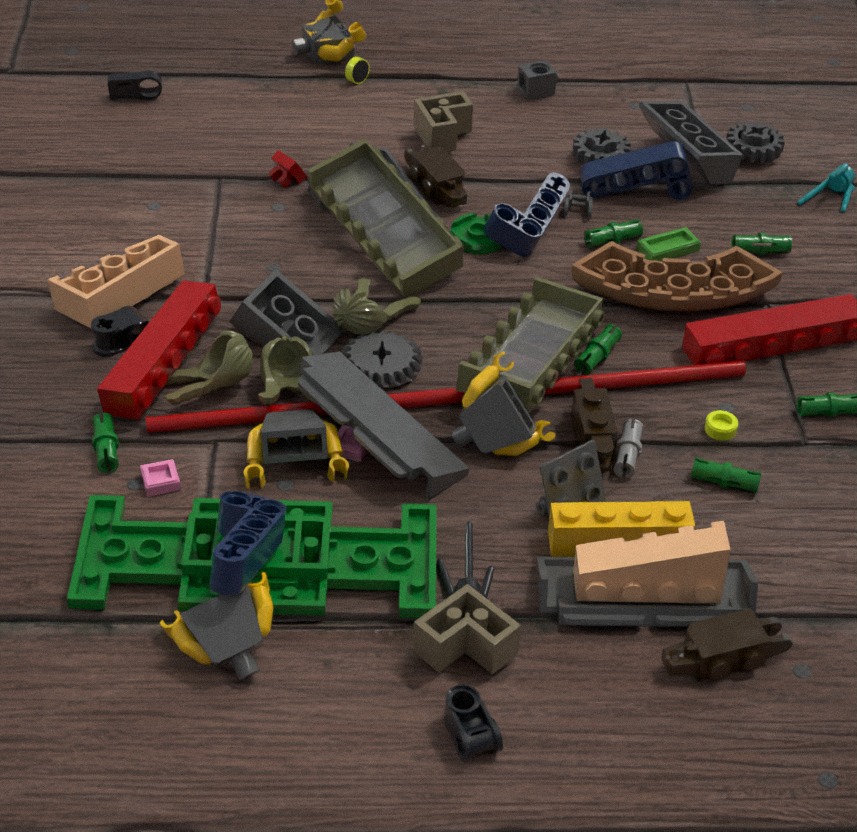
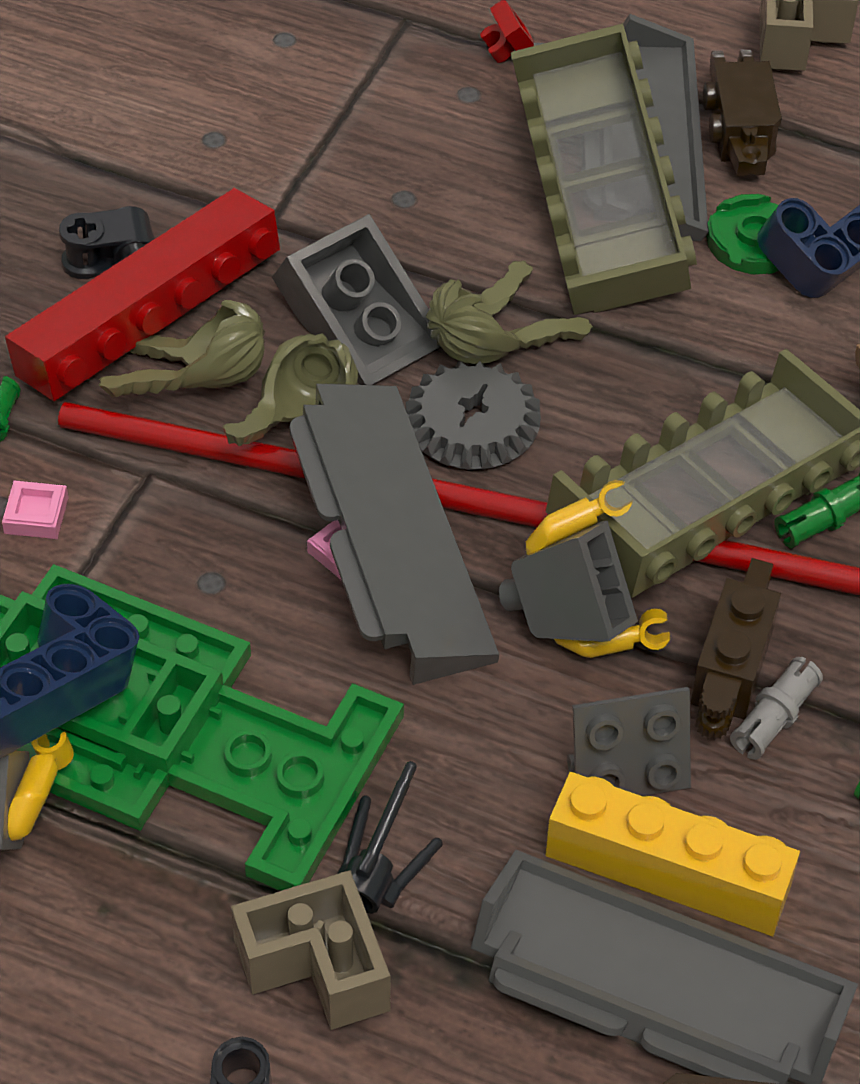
camera: 25 degrees right, 10 degrees up
light nougat wedge [47,235,185,328] -> none
dark grey torso [244,410,349,488] -> none
light nougat wedge [573,520,730,604] -> none

